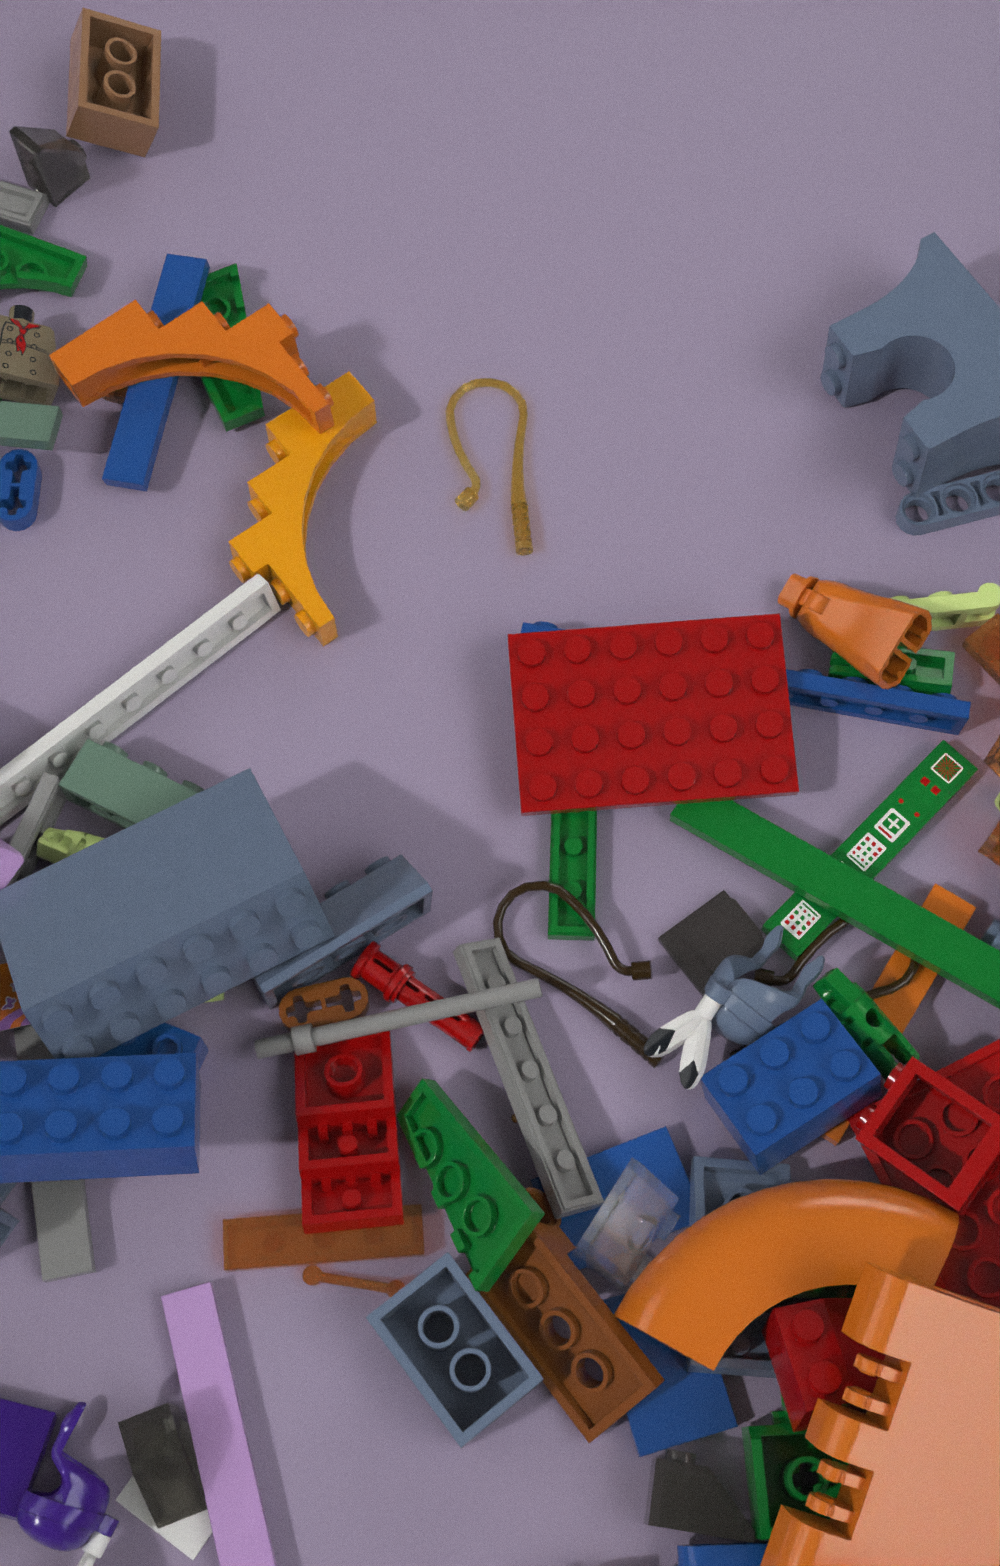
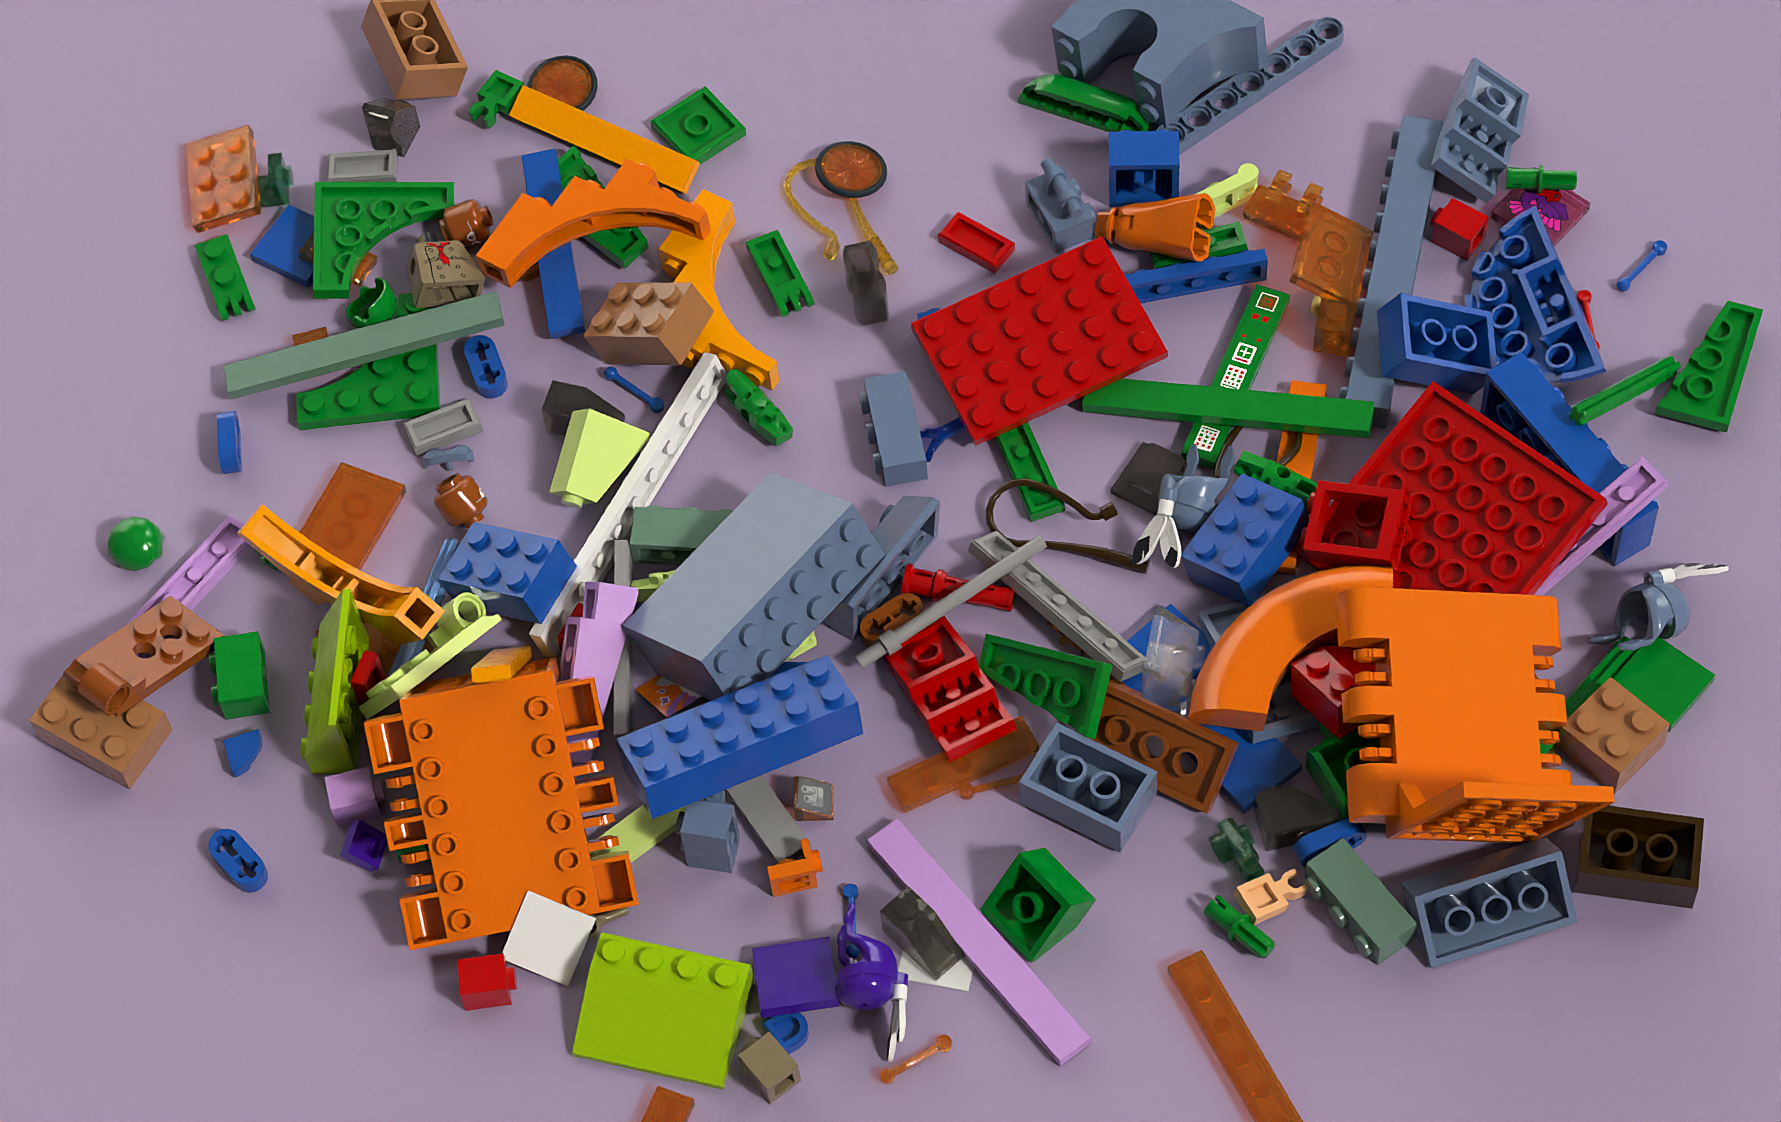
camera: 15 degrees left, 10 degrees down
none -> dark orange head [440,199,494,249]
none -> green plate [469,70,524,129]
none -> light orange tile [509,85,700,194]
none -> clear orange wheel [527,55,598,111]
none -> clear smoke slope [541,380,625,436]
none -> yellowish green slope [549,409,650,508]
none -> medium nougat brick [583,283,714,365]
none -> blue hinge [604,366,664,413]
none -> green tile [651,86,746,165]
none -> green hinge [724,369,793,446]
none -> green hinge [746,229,815,317]
none -> orange bracket [767,838,823,897]
none -> slope [794,776,834,821]
none -> clear orange wheel [815,141,887,198]
none -> clear smoke brick [843,241,889,326]
none -> blue hinge [843,883,860,959]
none -> sand blue brick [859,371,928,487]
none -> clear blue bar [920,417,966,462]
none -> red tile [938,212,1015,274]
none -> green slope [980,847,1096,962]
none -> green brick [1018,74,1149,132]
none -> sand blue brick [1025,158,1097,253]
none -> blue brick [1109,130,1180,207]
none -> clear green plate [1208,818,1264,882]

